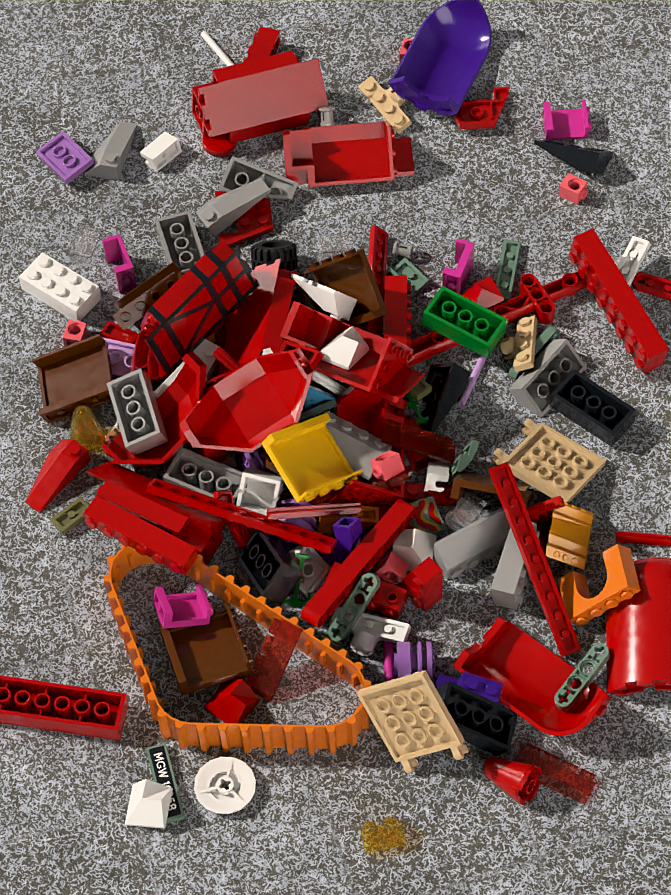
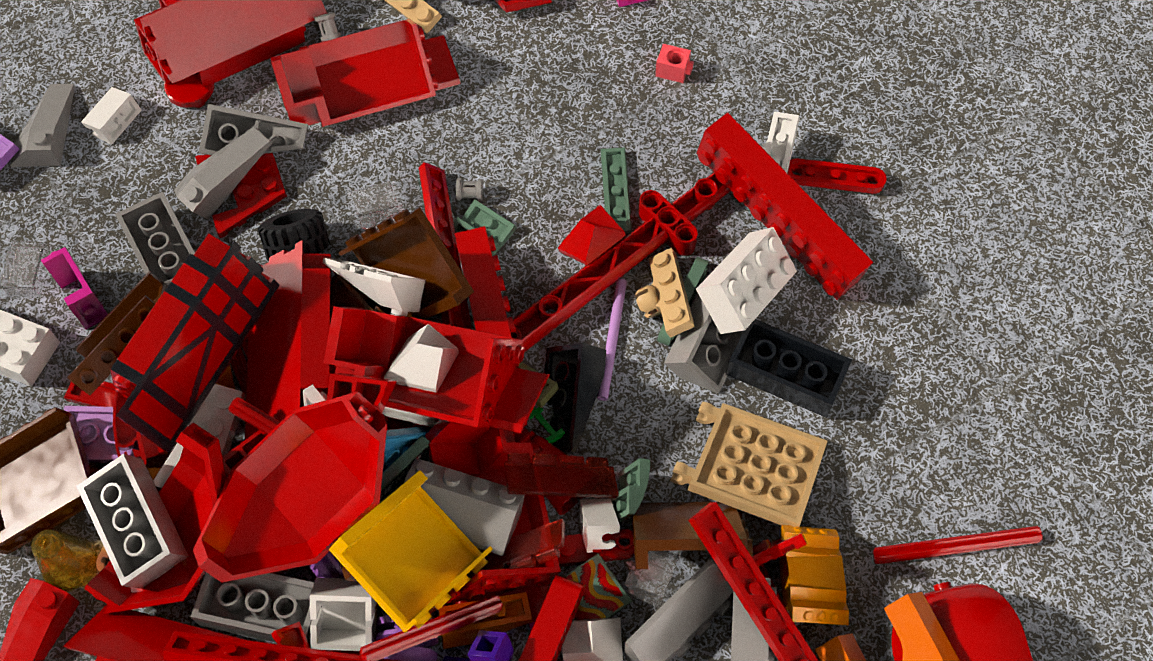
camera: 15 degrees left, 5 degrees up
coral brick [63,320,89,347] -> none
coral brick [370,450,405,481] -> none
green brick [422,286,508,358] -> none
dark pink panel [443,239,474,295] -> none
black wedge [534,140,613,177] -> none
none -> white brick [696,227,797,334]

